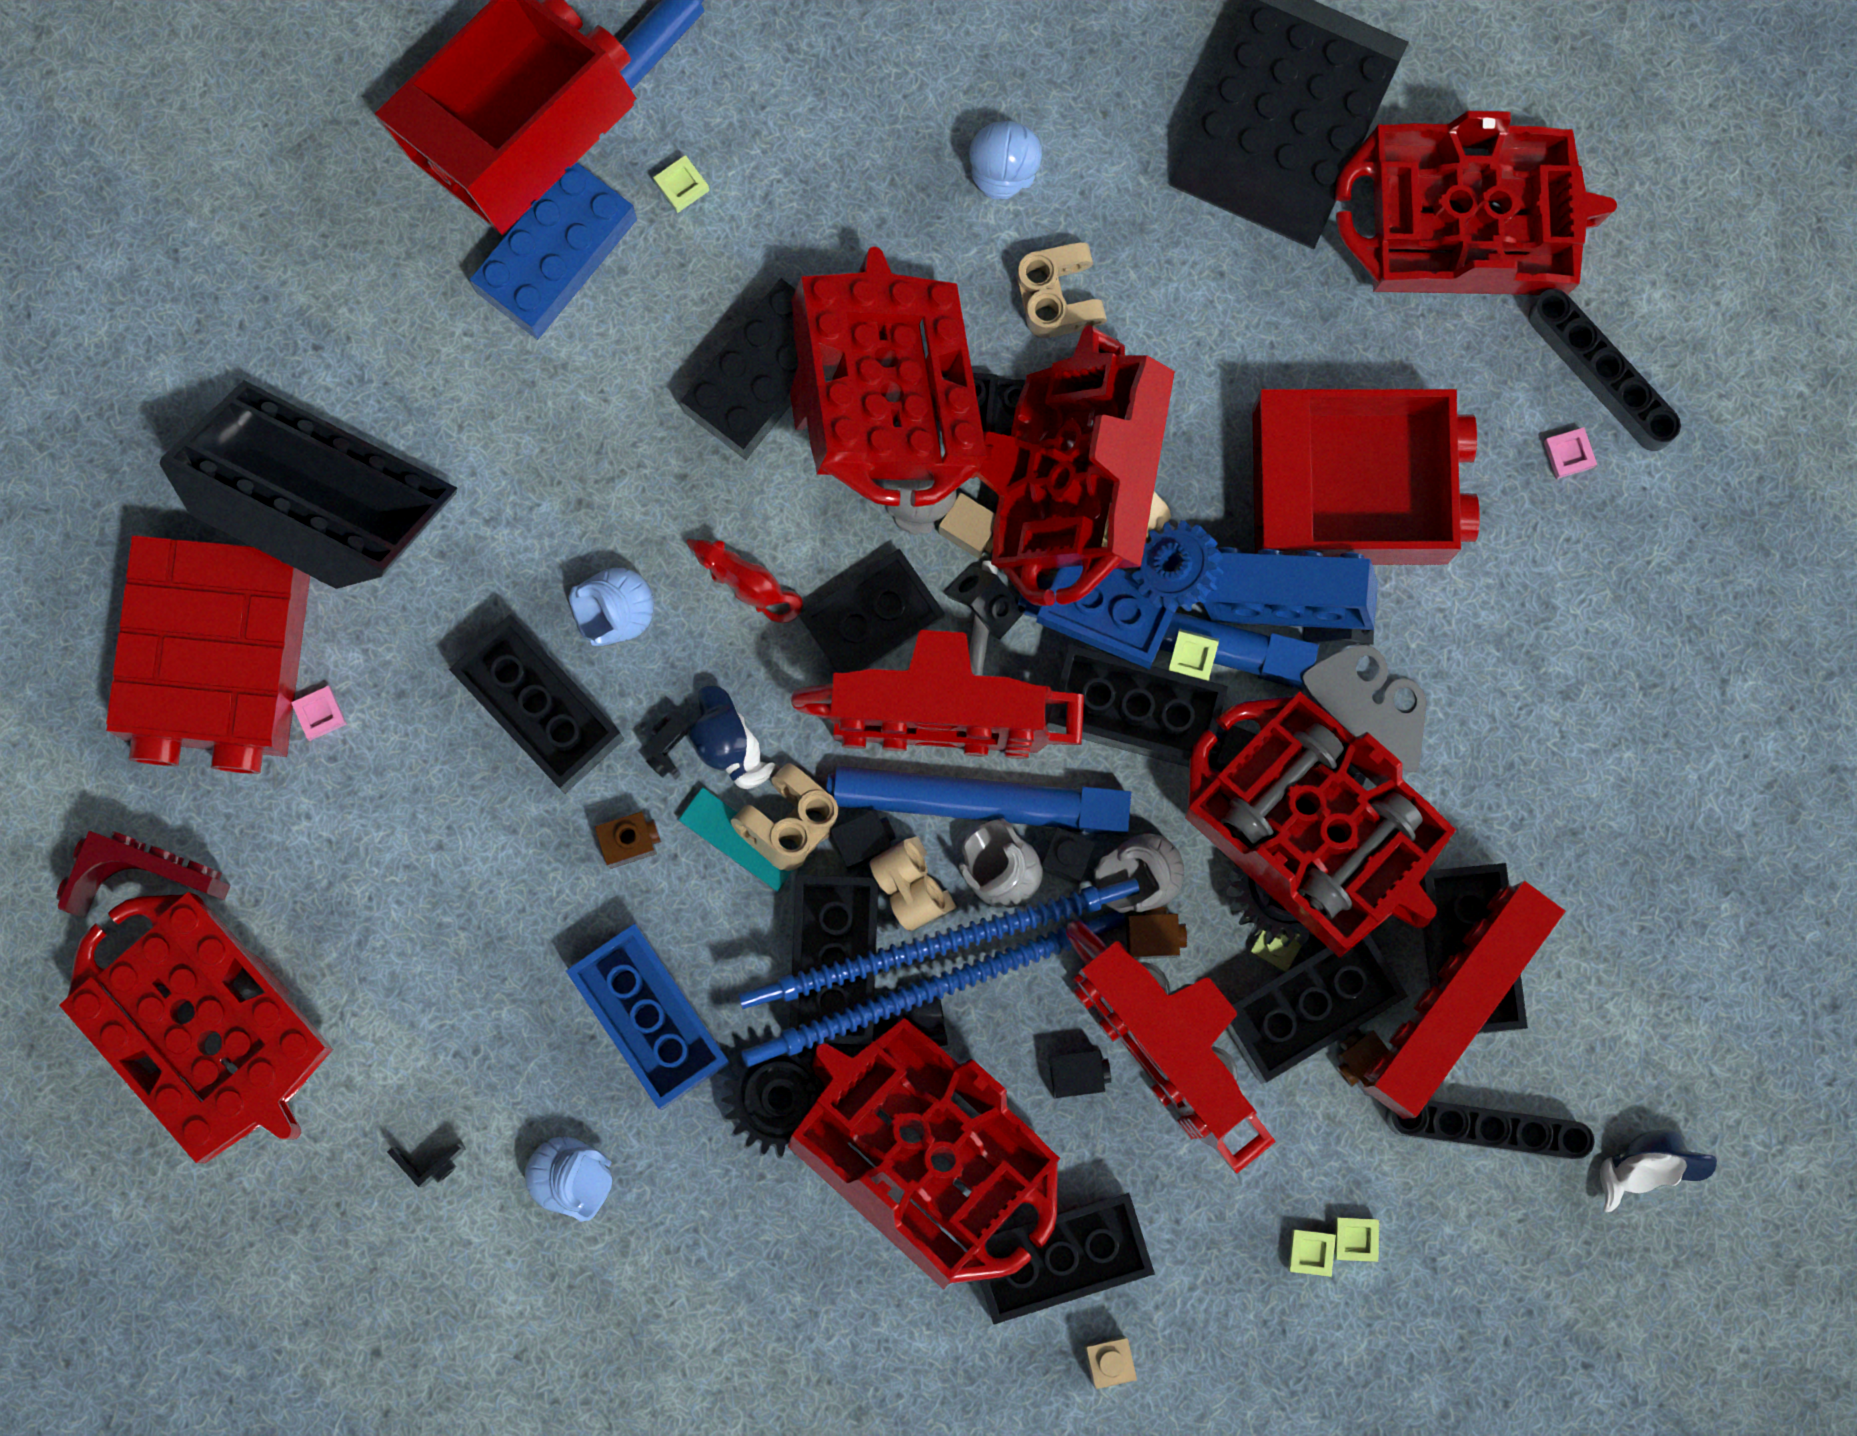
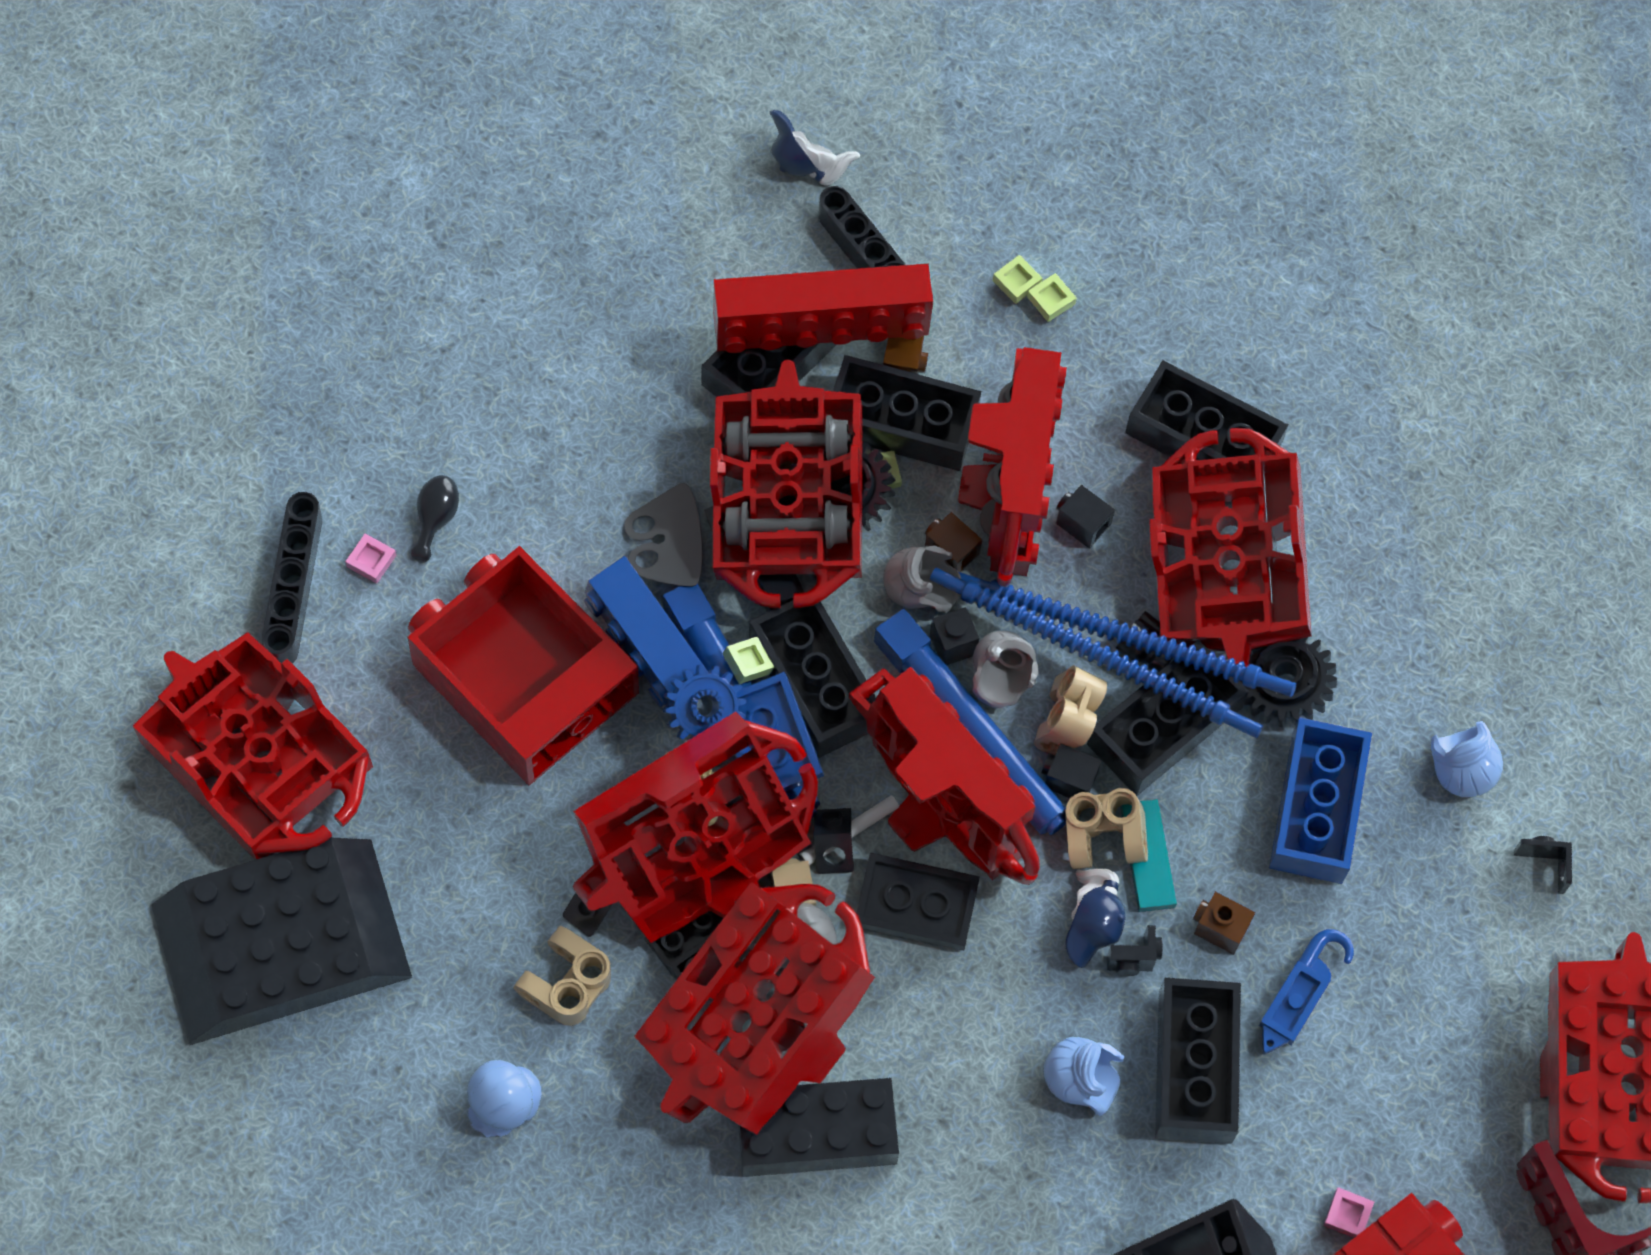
camera: 135 degrees left, 15 degrees down
red animal [686,539,803,624] -> none
tan brick [1084,1335,1137,1389] -> none
none -> black piece [411,475,459,562]
none -> blue plate [1259,929,1354,1055]

